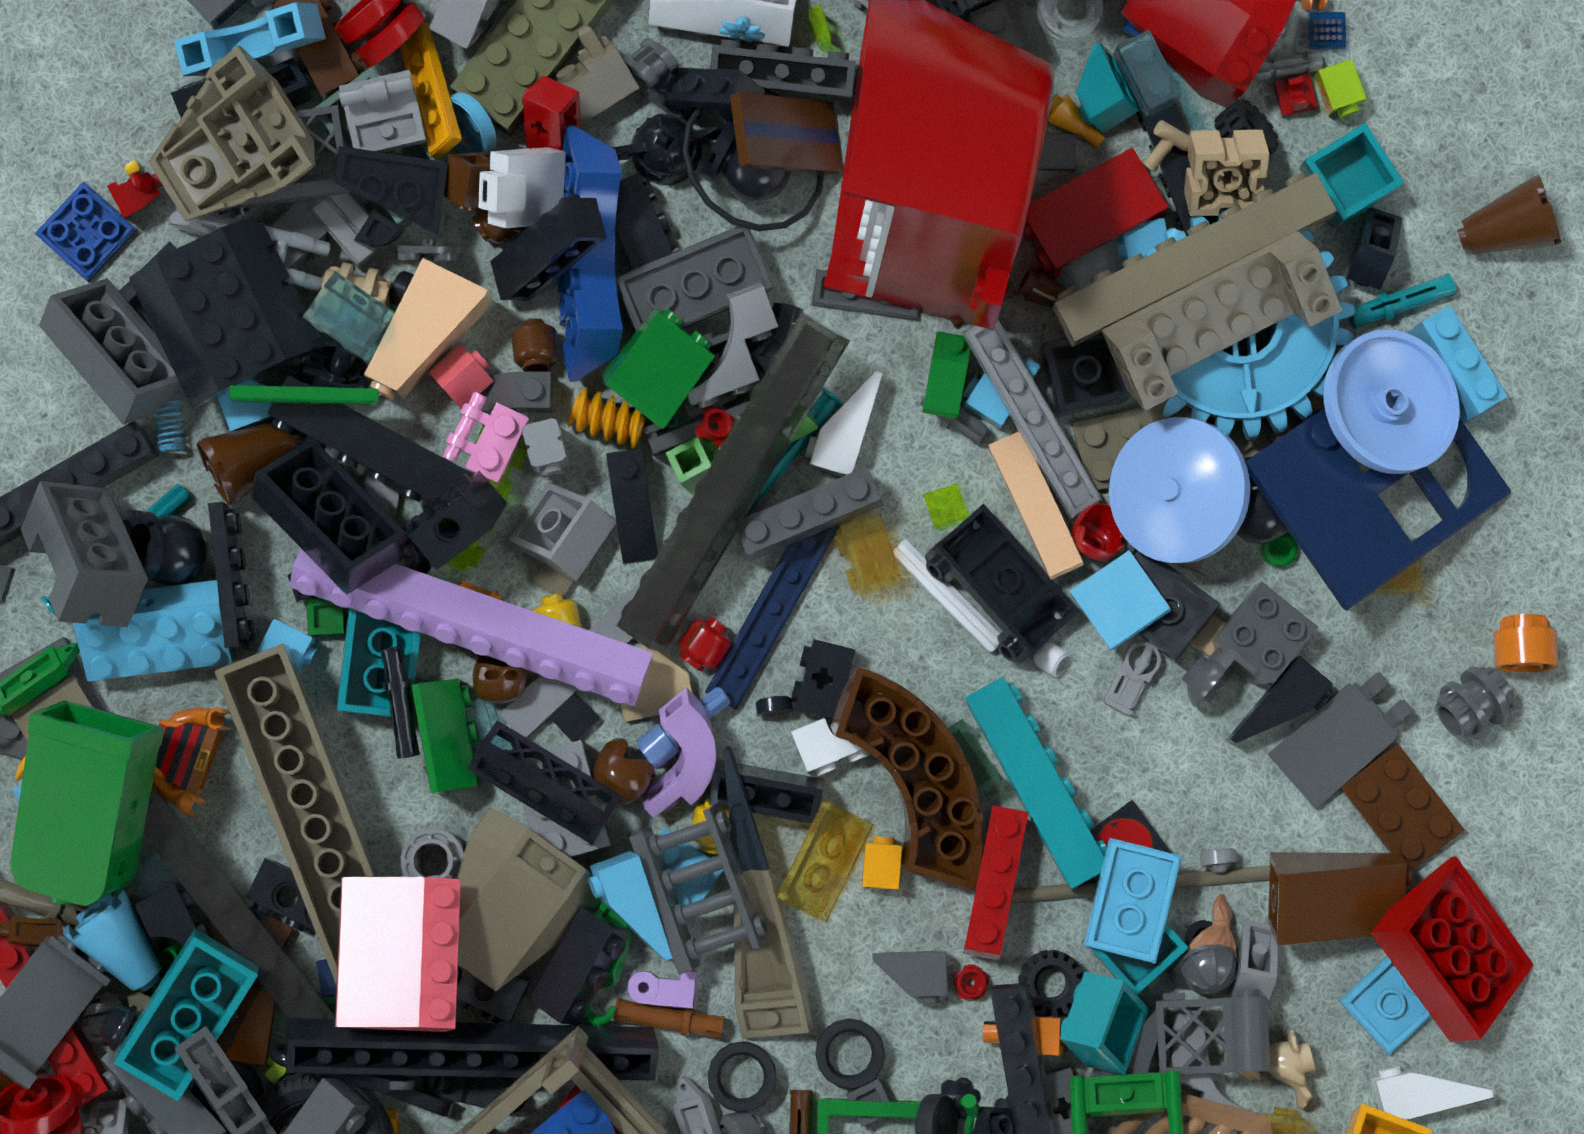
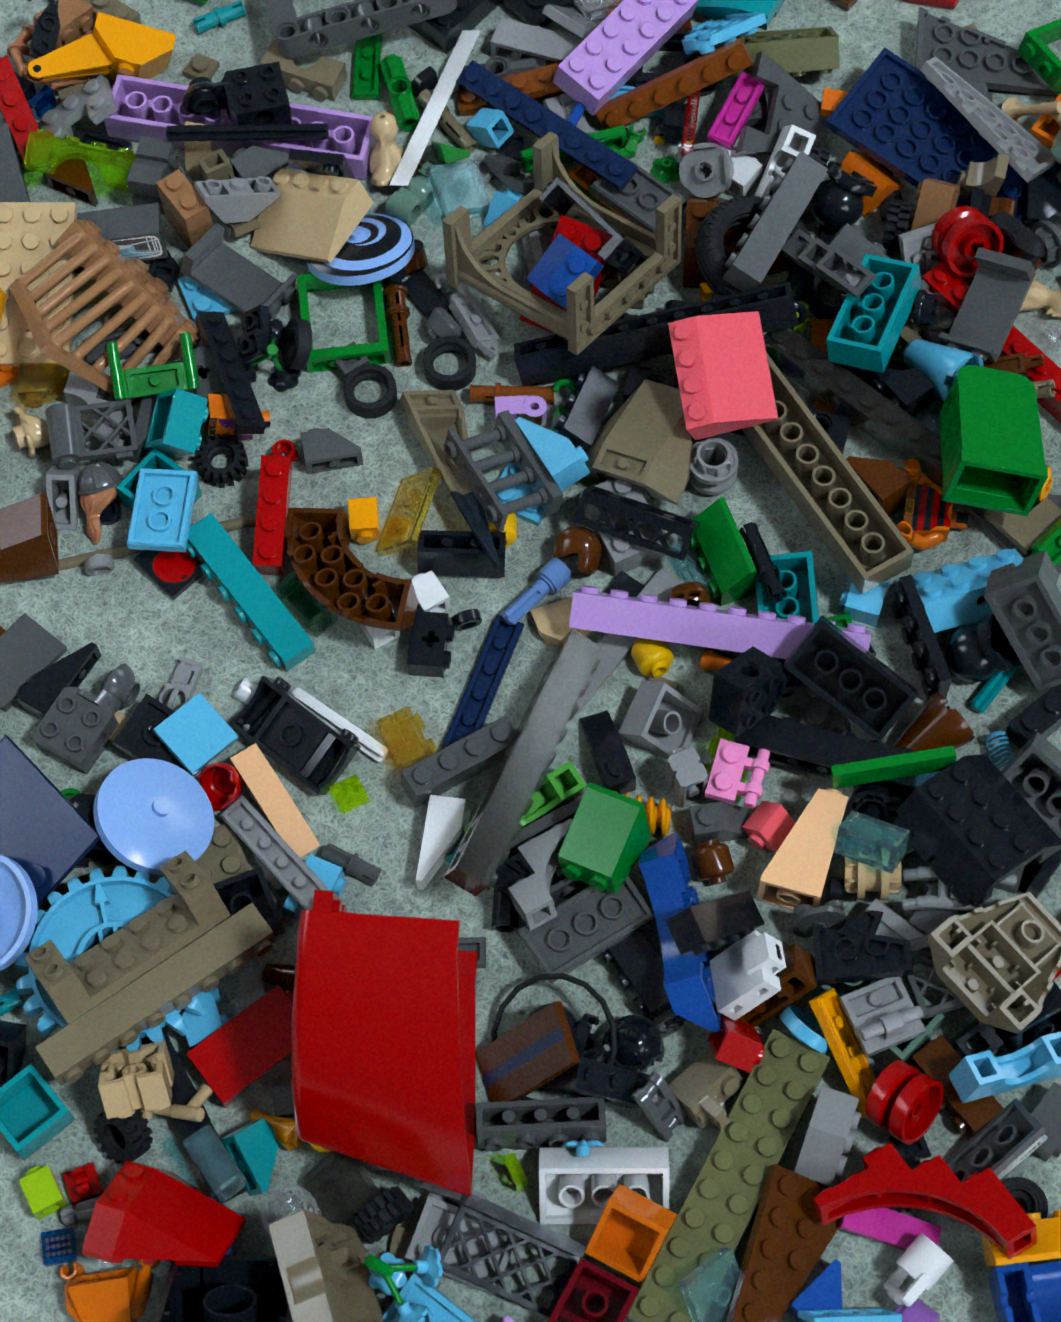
camera: 175 degrees right, 20 degrees down
lavender arch [642,687,716,818] -> none
red head [677,616,731,672] -> none
red plate [695,406,736,447] -> none
green slope [922,331,971,419] -> none
none -> reddish brown slope [846,456,910,517]

